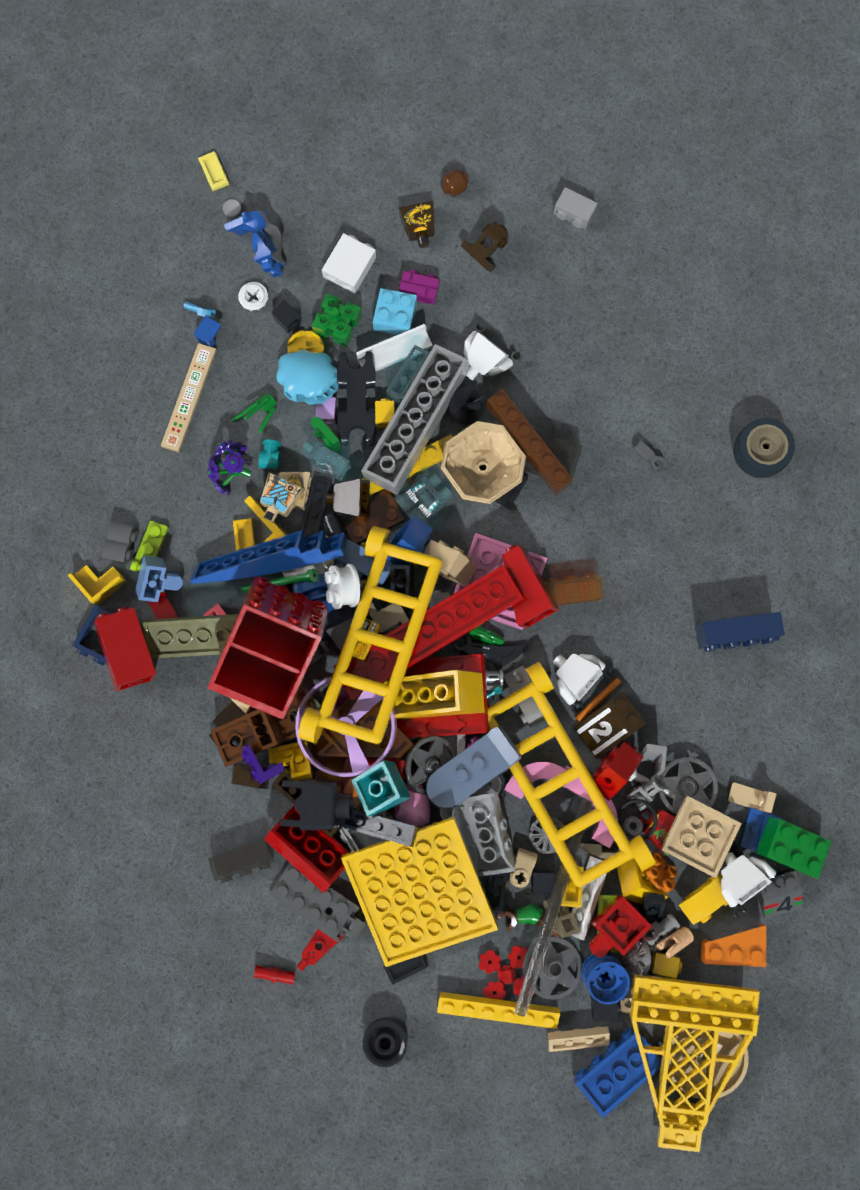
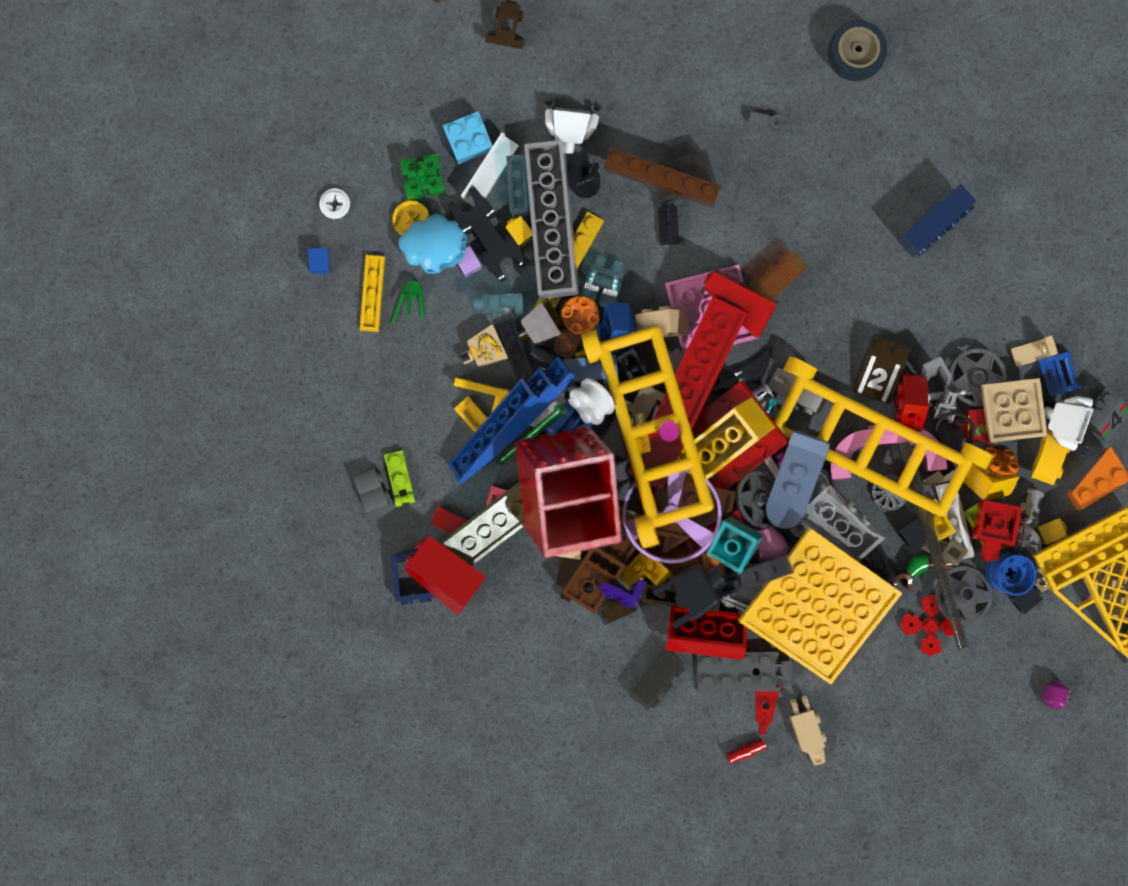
camera: 35 degrees left, 5 degrees up
yellow panel [68,565,127,606] -> none
medium blue brick [135,555,183,602] -> none
tan tile [161,343,217,453] -> none
dark azure bar [184,302,216,318] -> none
light yellow tile [198,151,229,191] -> none
dark purple plant [207,440,252,495] -> none
light grey piece [223,199,241,217] -> none
blue hips [224,210,286,278] -> none
teal piece [259,439,281,470] -> none
torso [260,473,304,523] -> none
black brick [271,300,302,334] -> none
green plate [311,417,342,454] -> none
white brick [322,233,376,294] -> none
black wheel [362,1017,408,1067] -> none
black tile [384,955,428,985] -> none
dark brown torso [399,201,434,248] -> none
magenta brick [399,270,440,305] -> none
yellow plate [437,992,560,1029] -> none
tan rock [441,421,526,504] -> none
green piece [468,625,505,645] -> none
tan piece [509,847,538,888] -> none
tan plate [548,1026,610,1052] -> none
white torso [554,653,615,714] -> none
blue bracket [573,1028,661,1118] -> none
orange bar [575,677,622,722] -> none
light grey plate [623,816,643,836] -> none
black plate [640,893,666,922] -> none
light nougat hinge [656,926,694,959] -> none
green brick [755,816,832,879] -> none
none -> yellow tile [359,254,385,332]
none -> orange dish [561,296,599,334]
none -> dark pink piece [659,421,679,441]
none -> tan hinge [789,695,827,766]
none -> magenta head [1042,680,1070,710]

